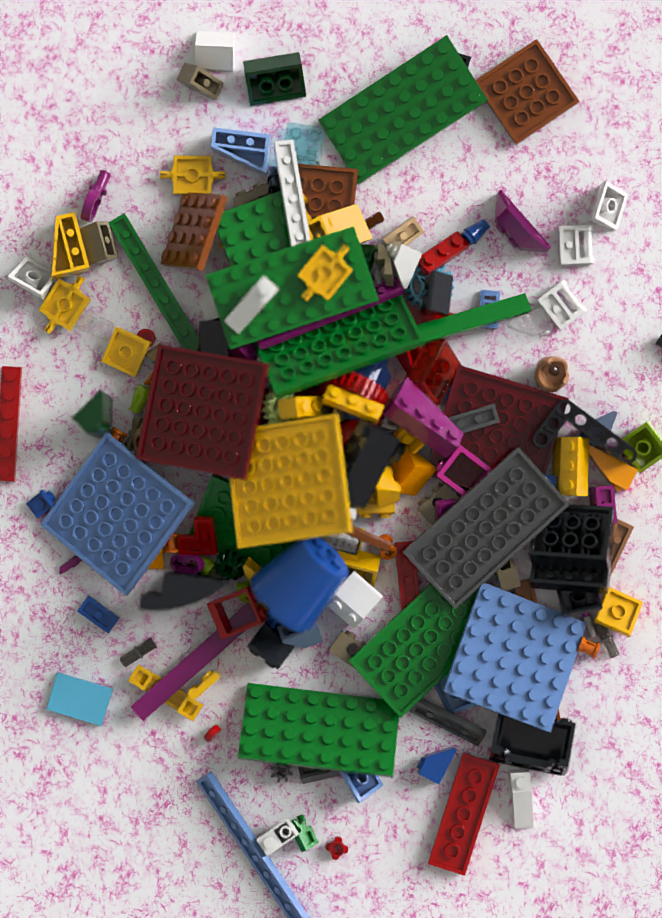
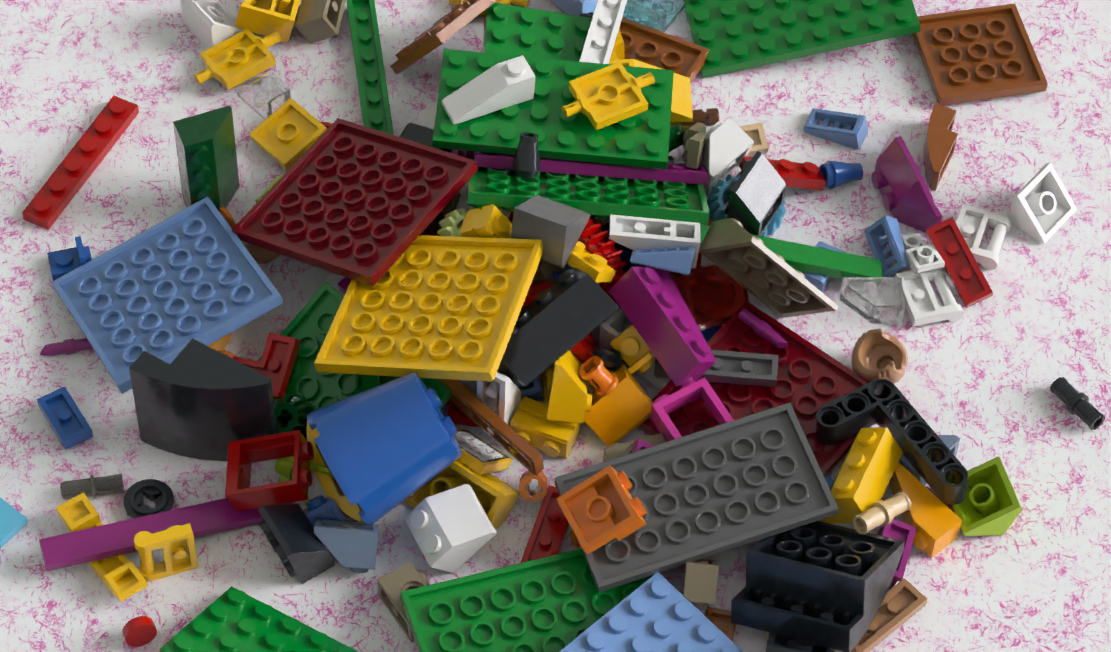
camera: 15 degrees right, 35 degrees down
none -> black gear [123,479,175,518]
none -> black cone [511,132,541,178]
none -> dark grey slope [511,195,590,268]
none -> orange plate [556,465,647,554]
none -> orange bush [578,356,619,397]
none -> white slope [609,214,701,268]
none -> medium blue slope [630,246,696,275]
none -> dark tan slope [699,218,838,318]
none -> magenta piece [738,308,788,348]
none -> medium blue slope [803,108,868,149]
none -> tan pin [852,492,911,535]
none -> medium blue slope [864,216,908,281]
none -> white slope [902,233,945,273]
none -> dark orange slope [924,103,958,191]
none -> red plate [926,217,993,308]

